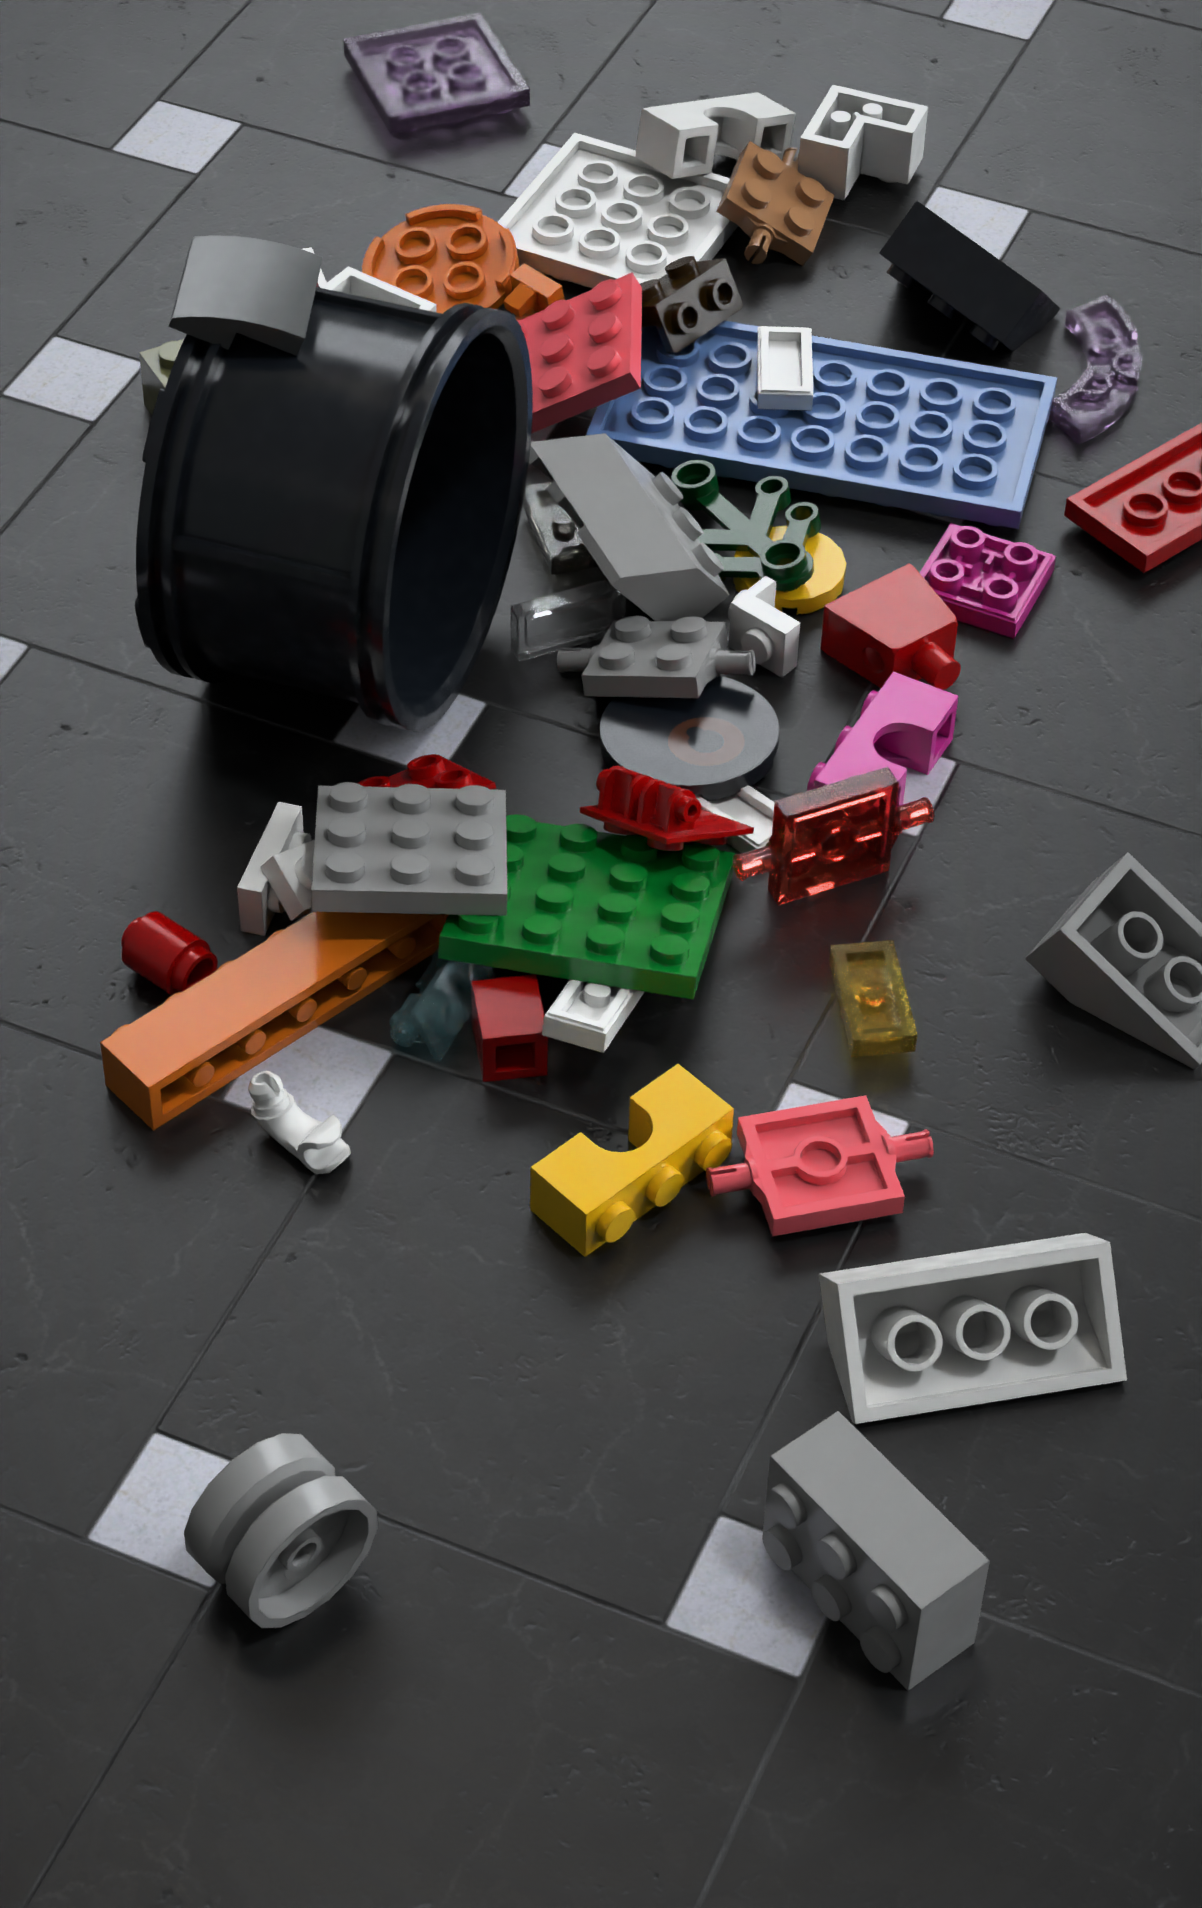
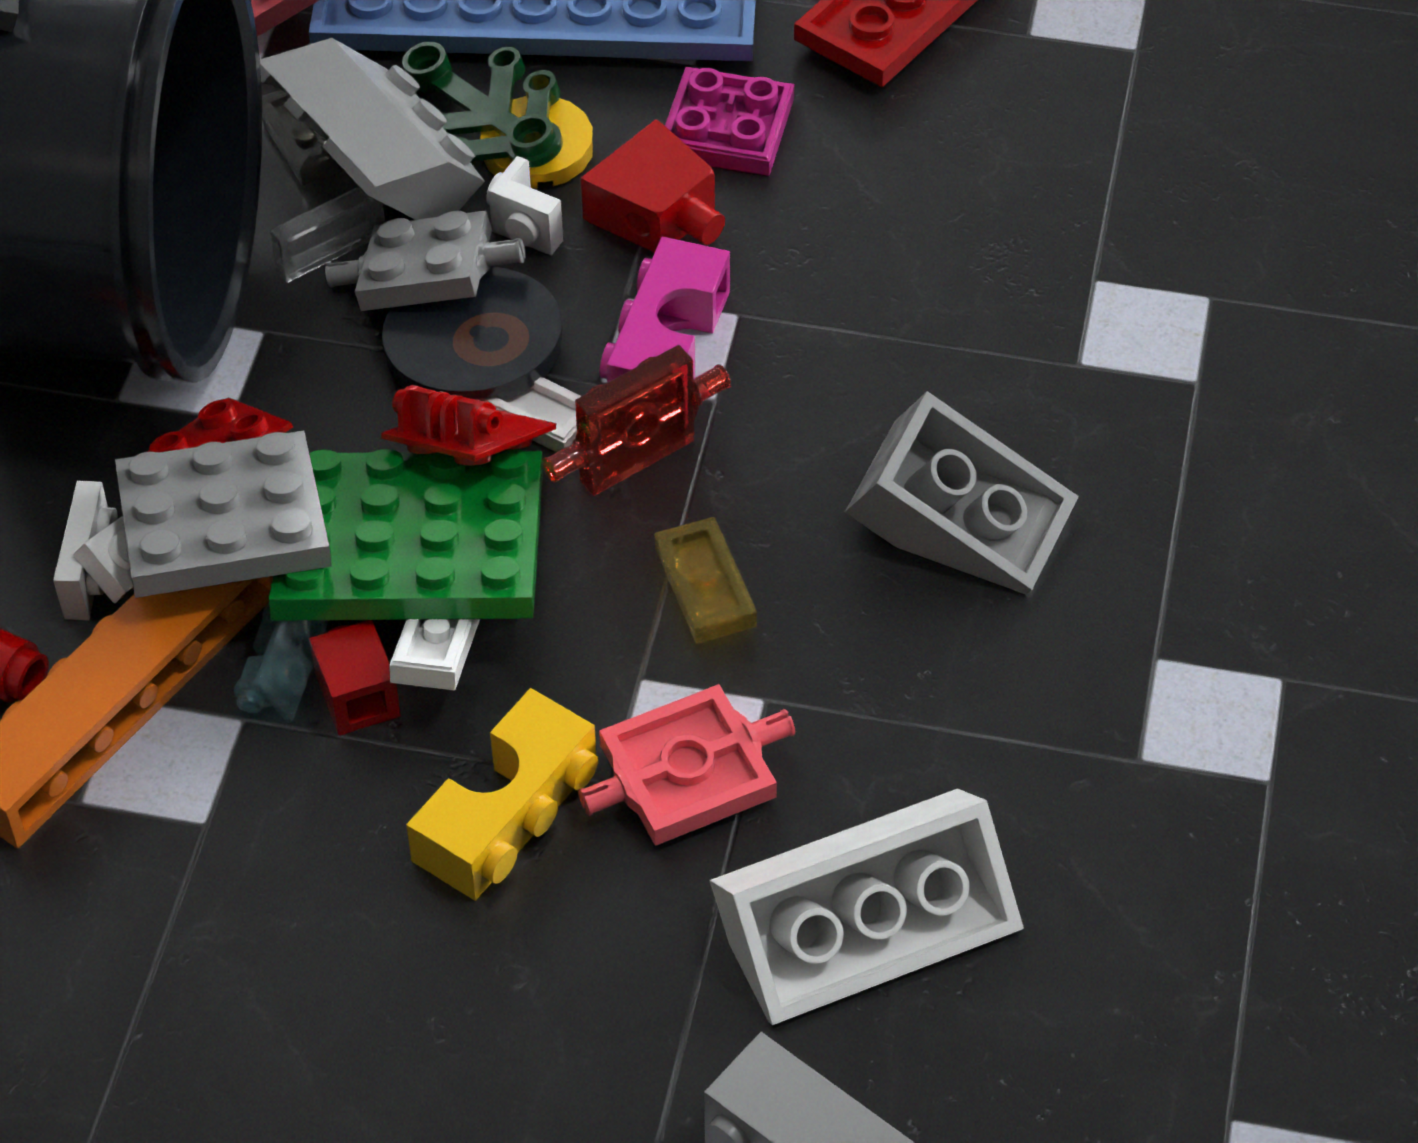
camera: 10 degrees left, 5 degrees up
white piece [248,1071,351,1174] -> none

